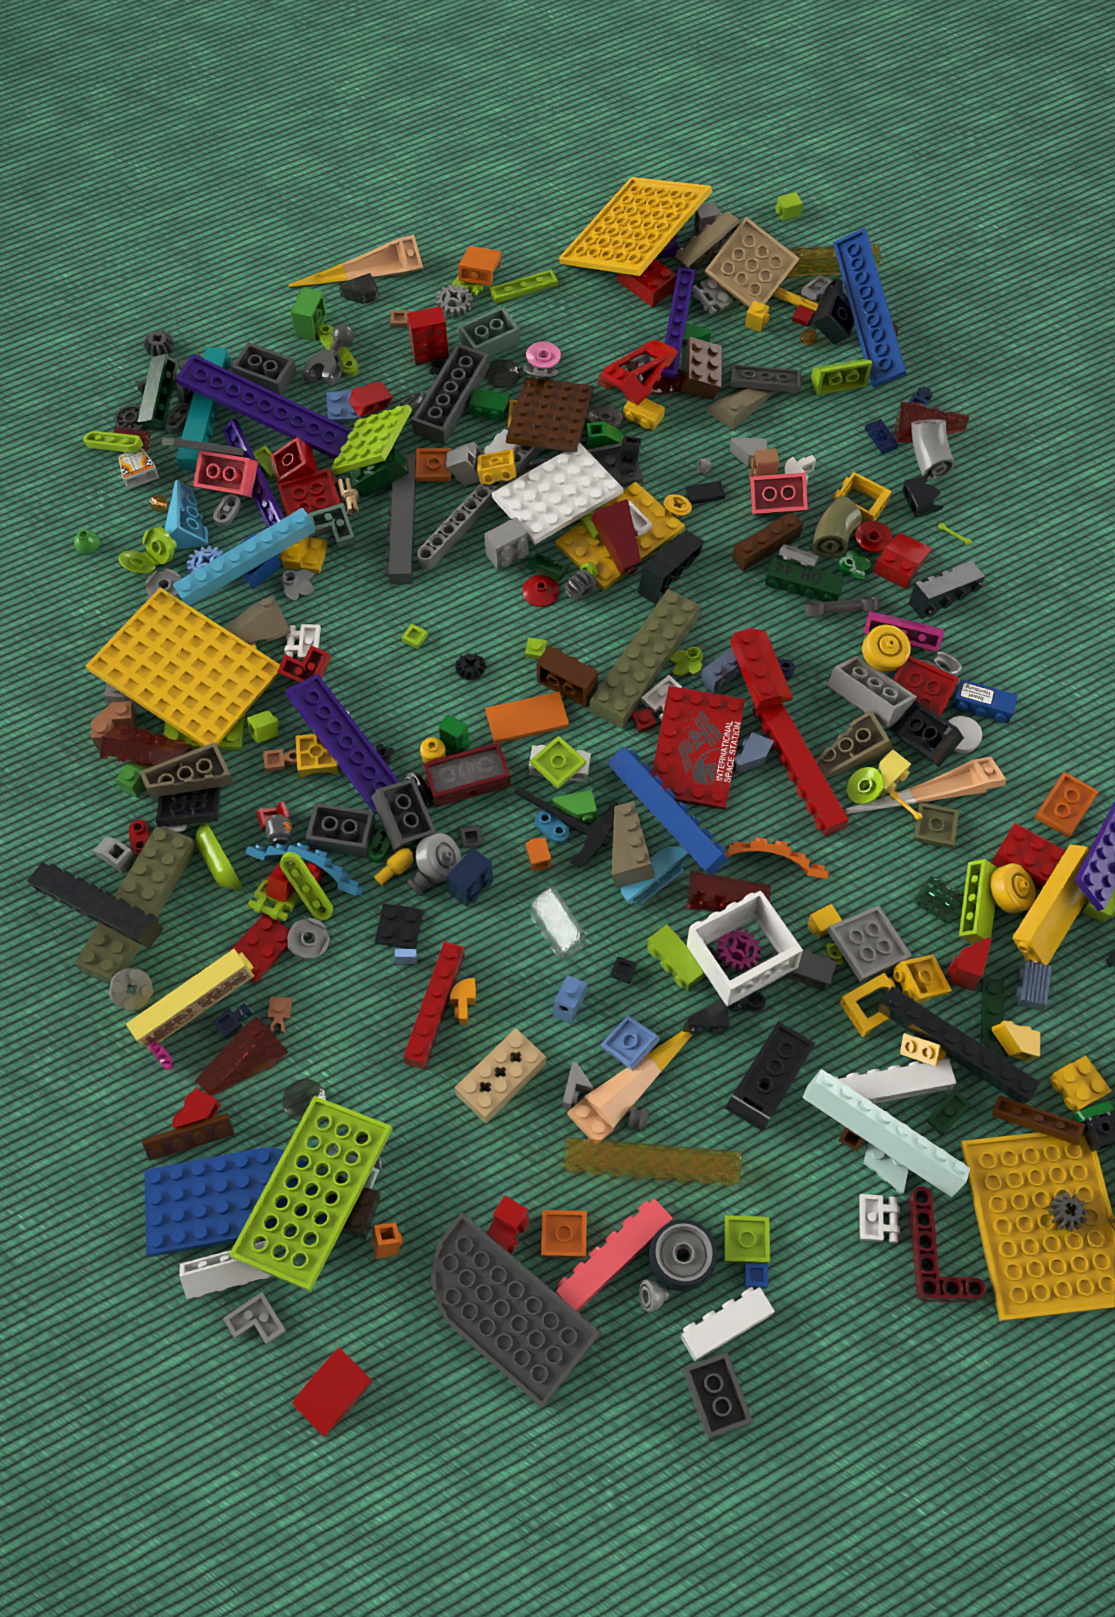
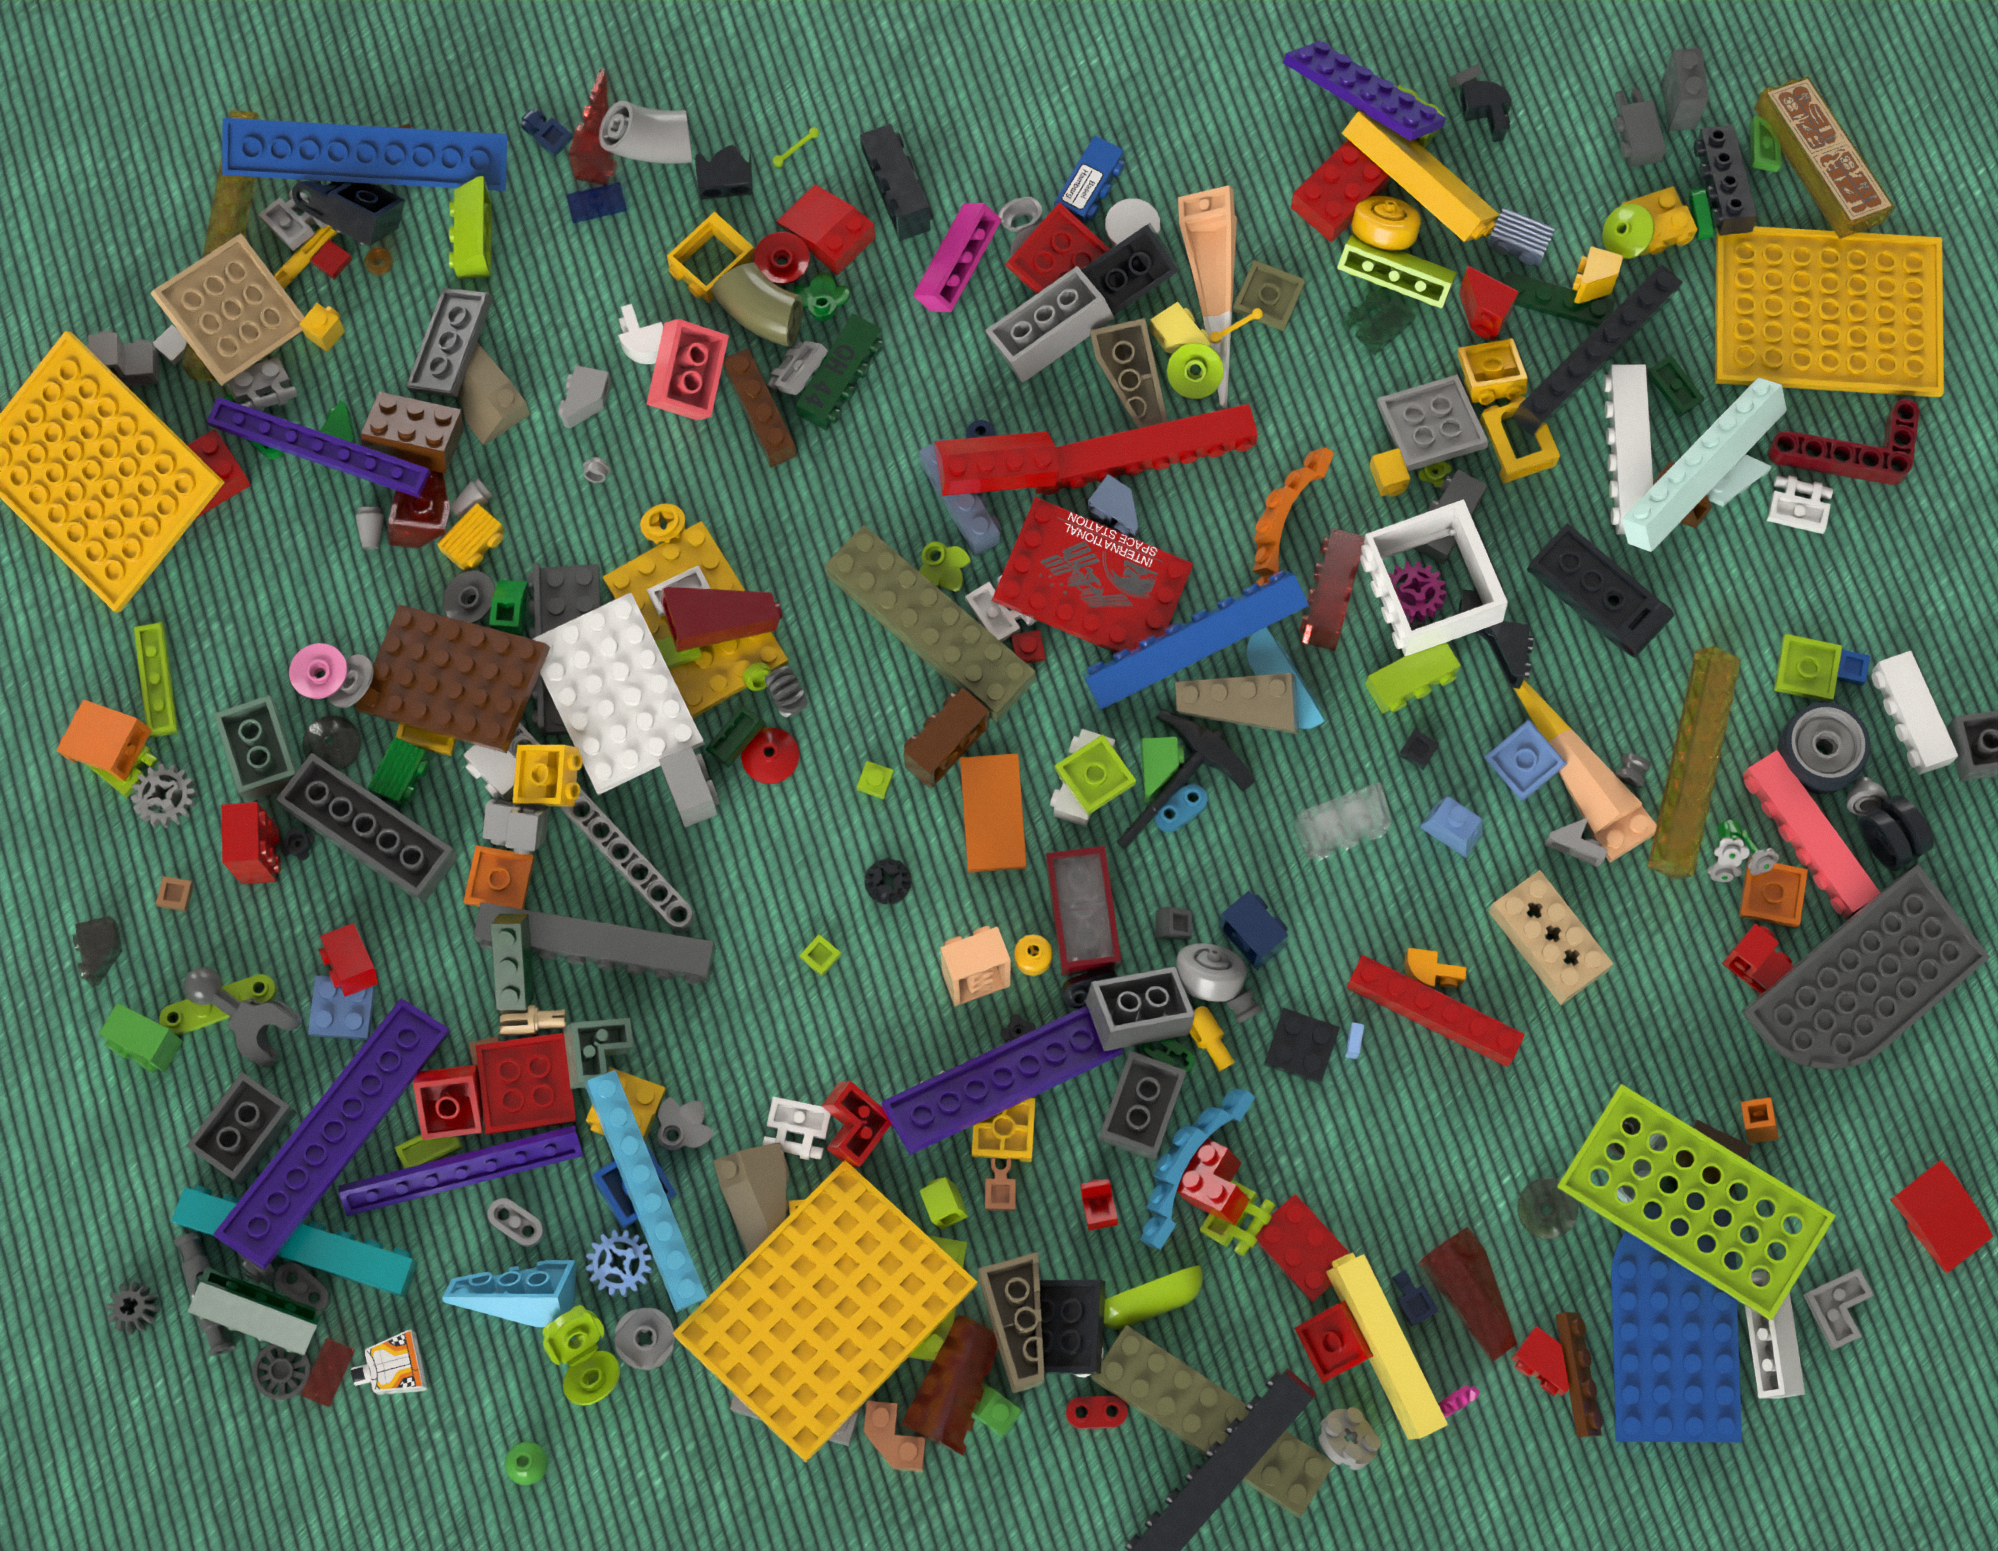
camera: 80 degrees left, 10 degrees up
lime plate [83,431,143,453] -> none
light grey slope [92,837,136,874] -> none
clear orange plate [150,494,167,512] -> none
dark grey tile [162,438,244,456] -> none
coral brick [193,450,258,498] -> none
dark grey head [265,814,292,846] -> none
nougat plate [268,997,292,1034] -> none
lime plate [280,852,333,921] -> none
light grey plate [287,918,330,960] -> none
light nougat plate [288,235,423,288] -> none
lime plate [330,404,412,475] -> none
dark grey wheel [400,390,426,409] -> none
green brick [438,714,470,754] -> none
orange brick [526,838,551,872] -> none
red windscreen [598,340,678,406] -> none
black brick [616,436,642,473] -> none
black wedge [637,530,704,604] -> none
dark tan slope [675,211,740,270] -> none
black tile [686,481,725,505] -> none
medium nougat brick [749,448,779,477] -> none
lime brick [775,192,803,221] -> none
dark grey piece [805,596,879,616] -> none
yellow wheel [862,625,911,672] -> none
yellow hinge [900,1033,946,1066] -> none
reddish brown plate [992,1095,1085,1146] -> none
orange tile [1034,772,1099,838] -> none
dark grey gear [1048,1192,1088,1232] -> none
none -> light grey cone [450,478,493,519]
none -> light nougat brick [940,926,1011,1007]
none -> red plate [1294,1301,1374,1383]
none -> lime dish [1602,203,1655,259]
none -> light grey plant [1707,820,1779,882]
none -> black wheel [1859,795,1934,871]

